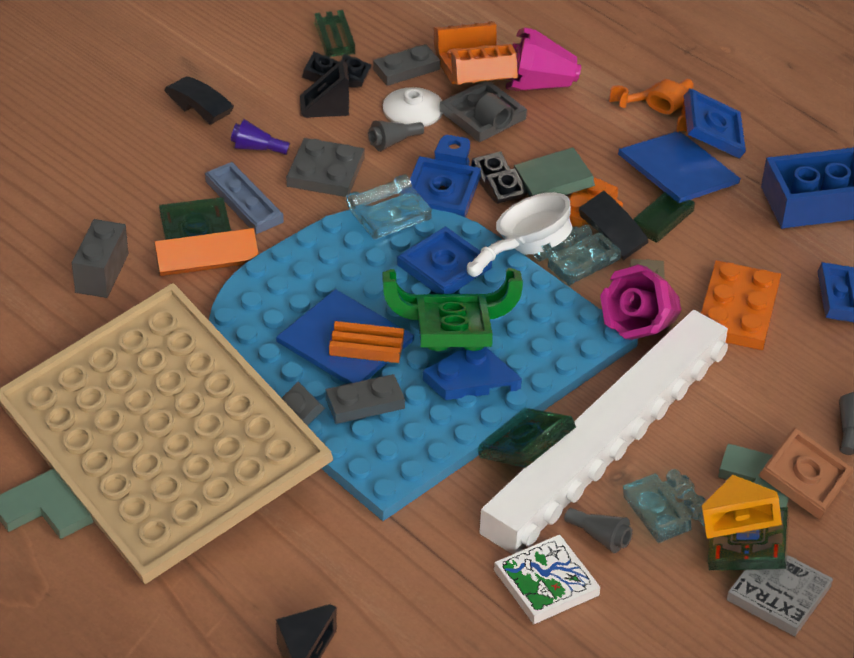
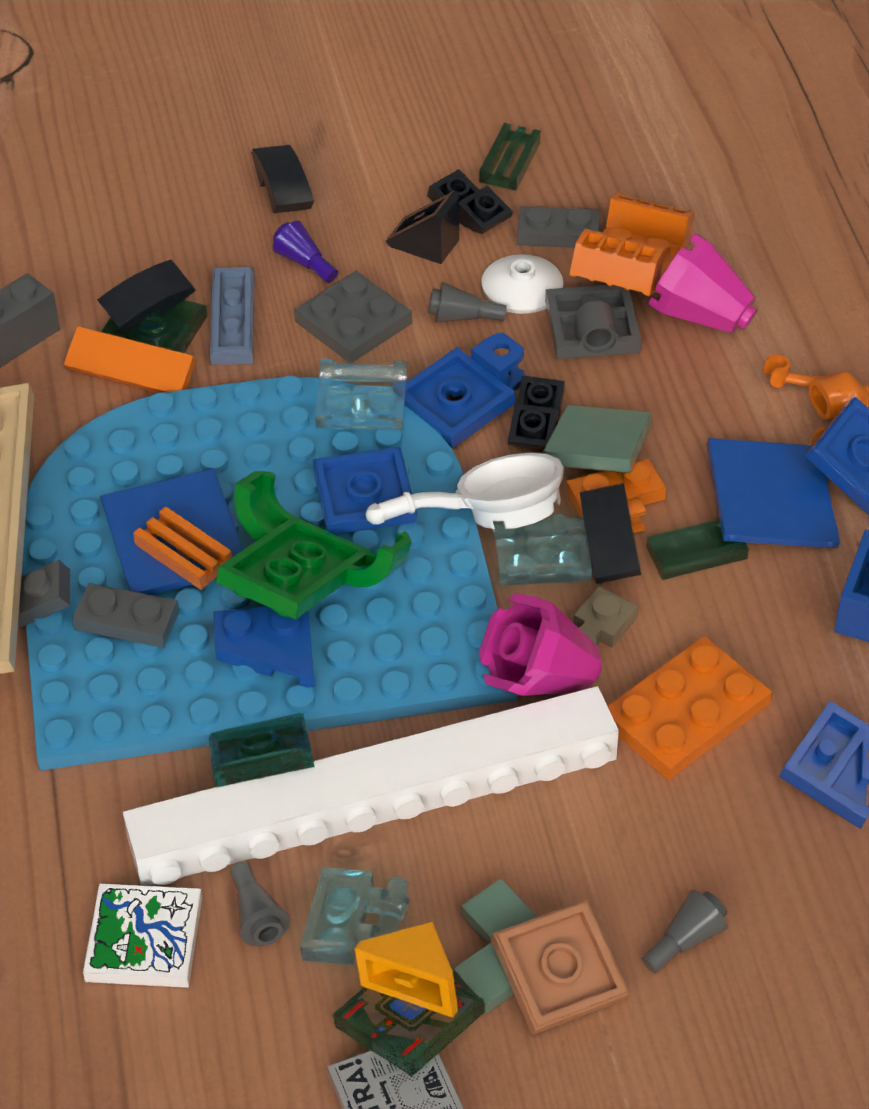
camera: 35 degrees right, 5 degrees up
none -> black slope [97,259,196,335]

